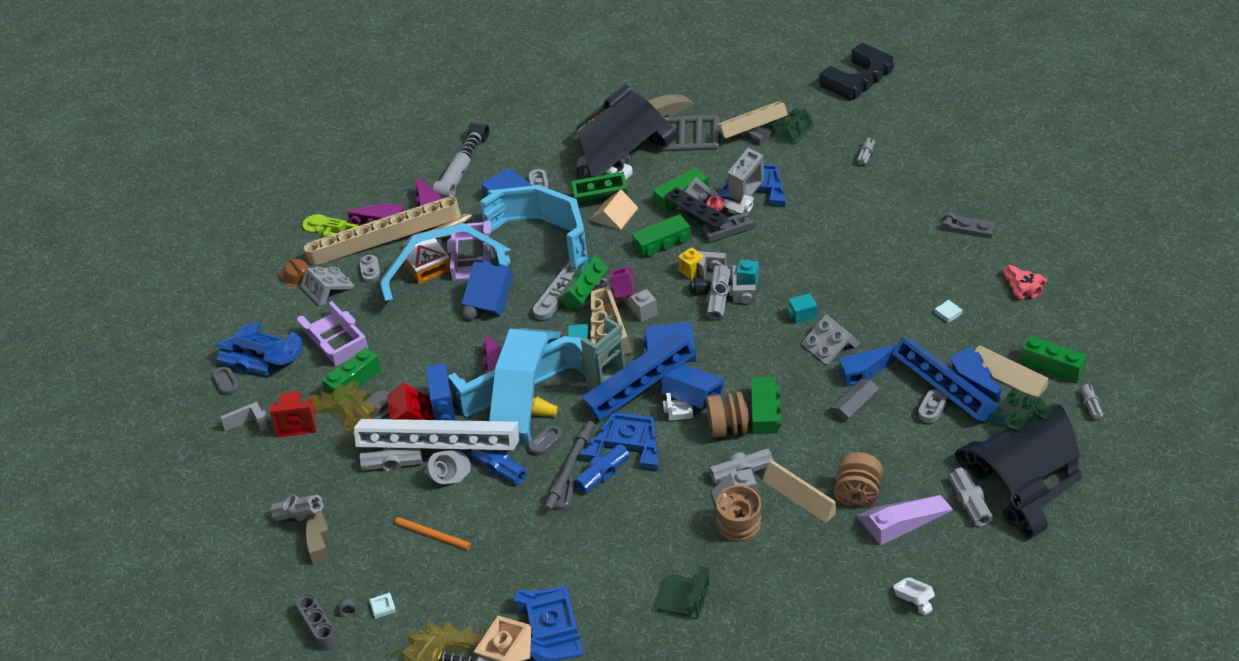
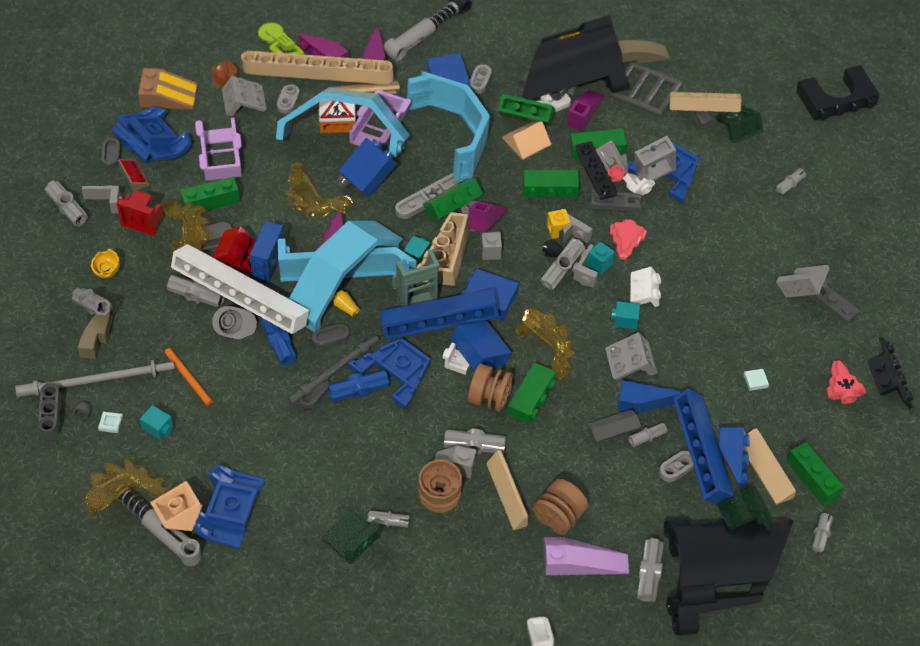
camera: 20 degrees right, 10 degrees up
none -> light grey bar [15,360,175,398]
none -> light grey piece [45,180,88,227]
none -> yellow hair [91,249,120,279]
none -> slope [118,159,150,191]
none -> medium nougat slope [138,68,197,110]
none -> teal brick [140,405,173,440]
none -> clear yellow animal [284,162,355,218]
none -> light grey axle [368,511,409,528]
none -> clear yellow animal [516,308,575,379]
none -> magenta slope [567,90,605,131]
none -> coral rock [610,219,647,260]
none -> light grey axle [628,423,668,448]
none -> white bracket [630,267,661,307]
none -> light grey bracket [776,265,830,298]
none -> black bracket [868,337,914,409]

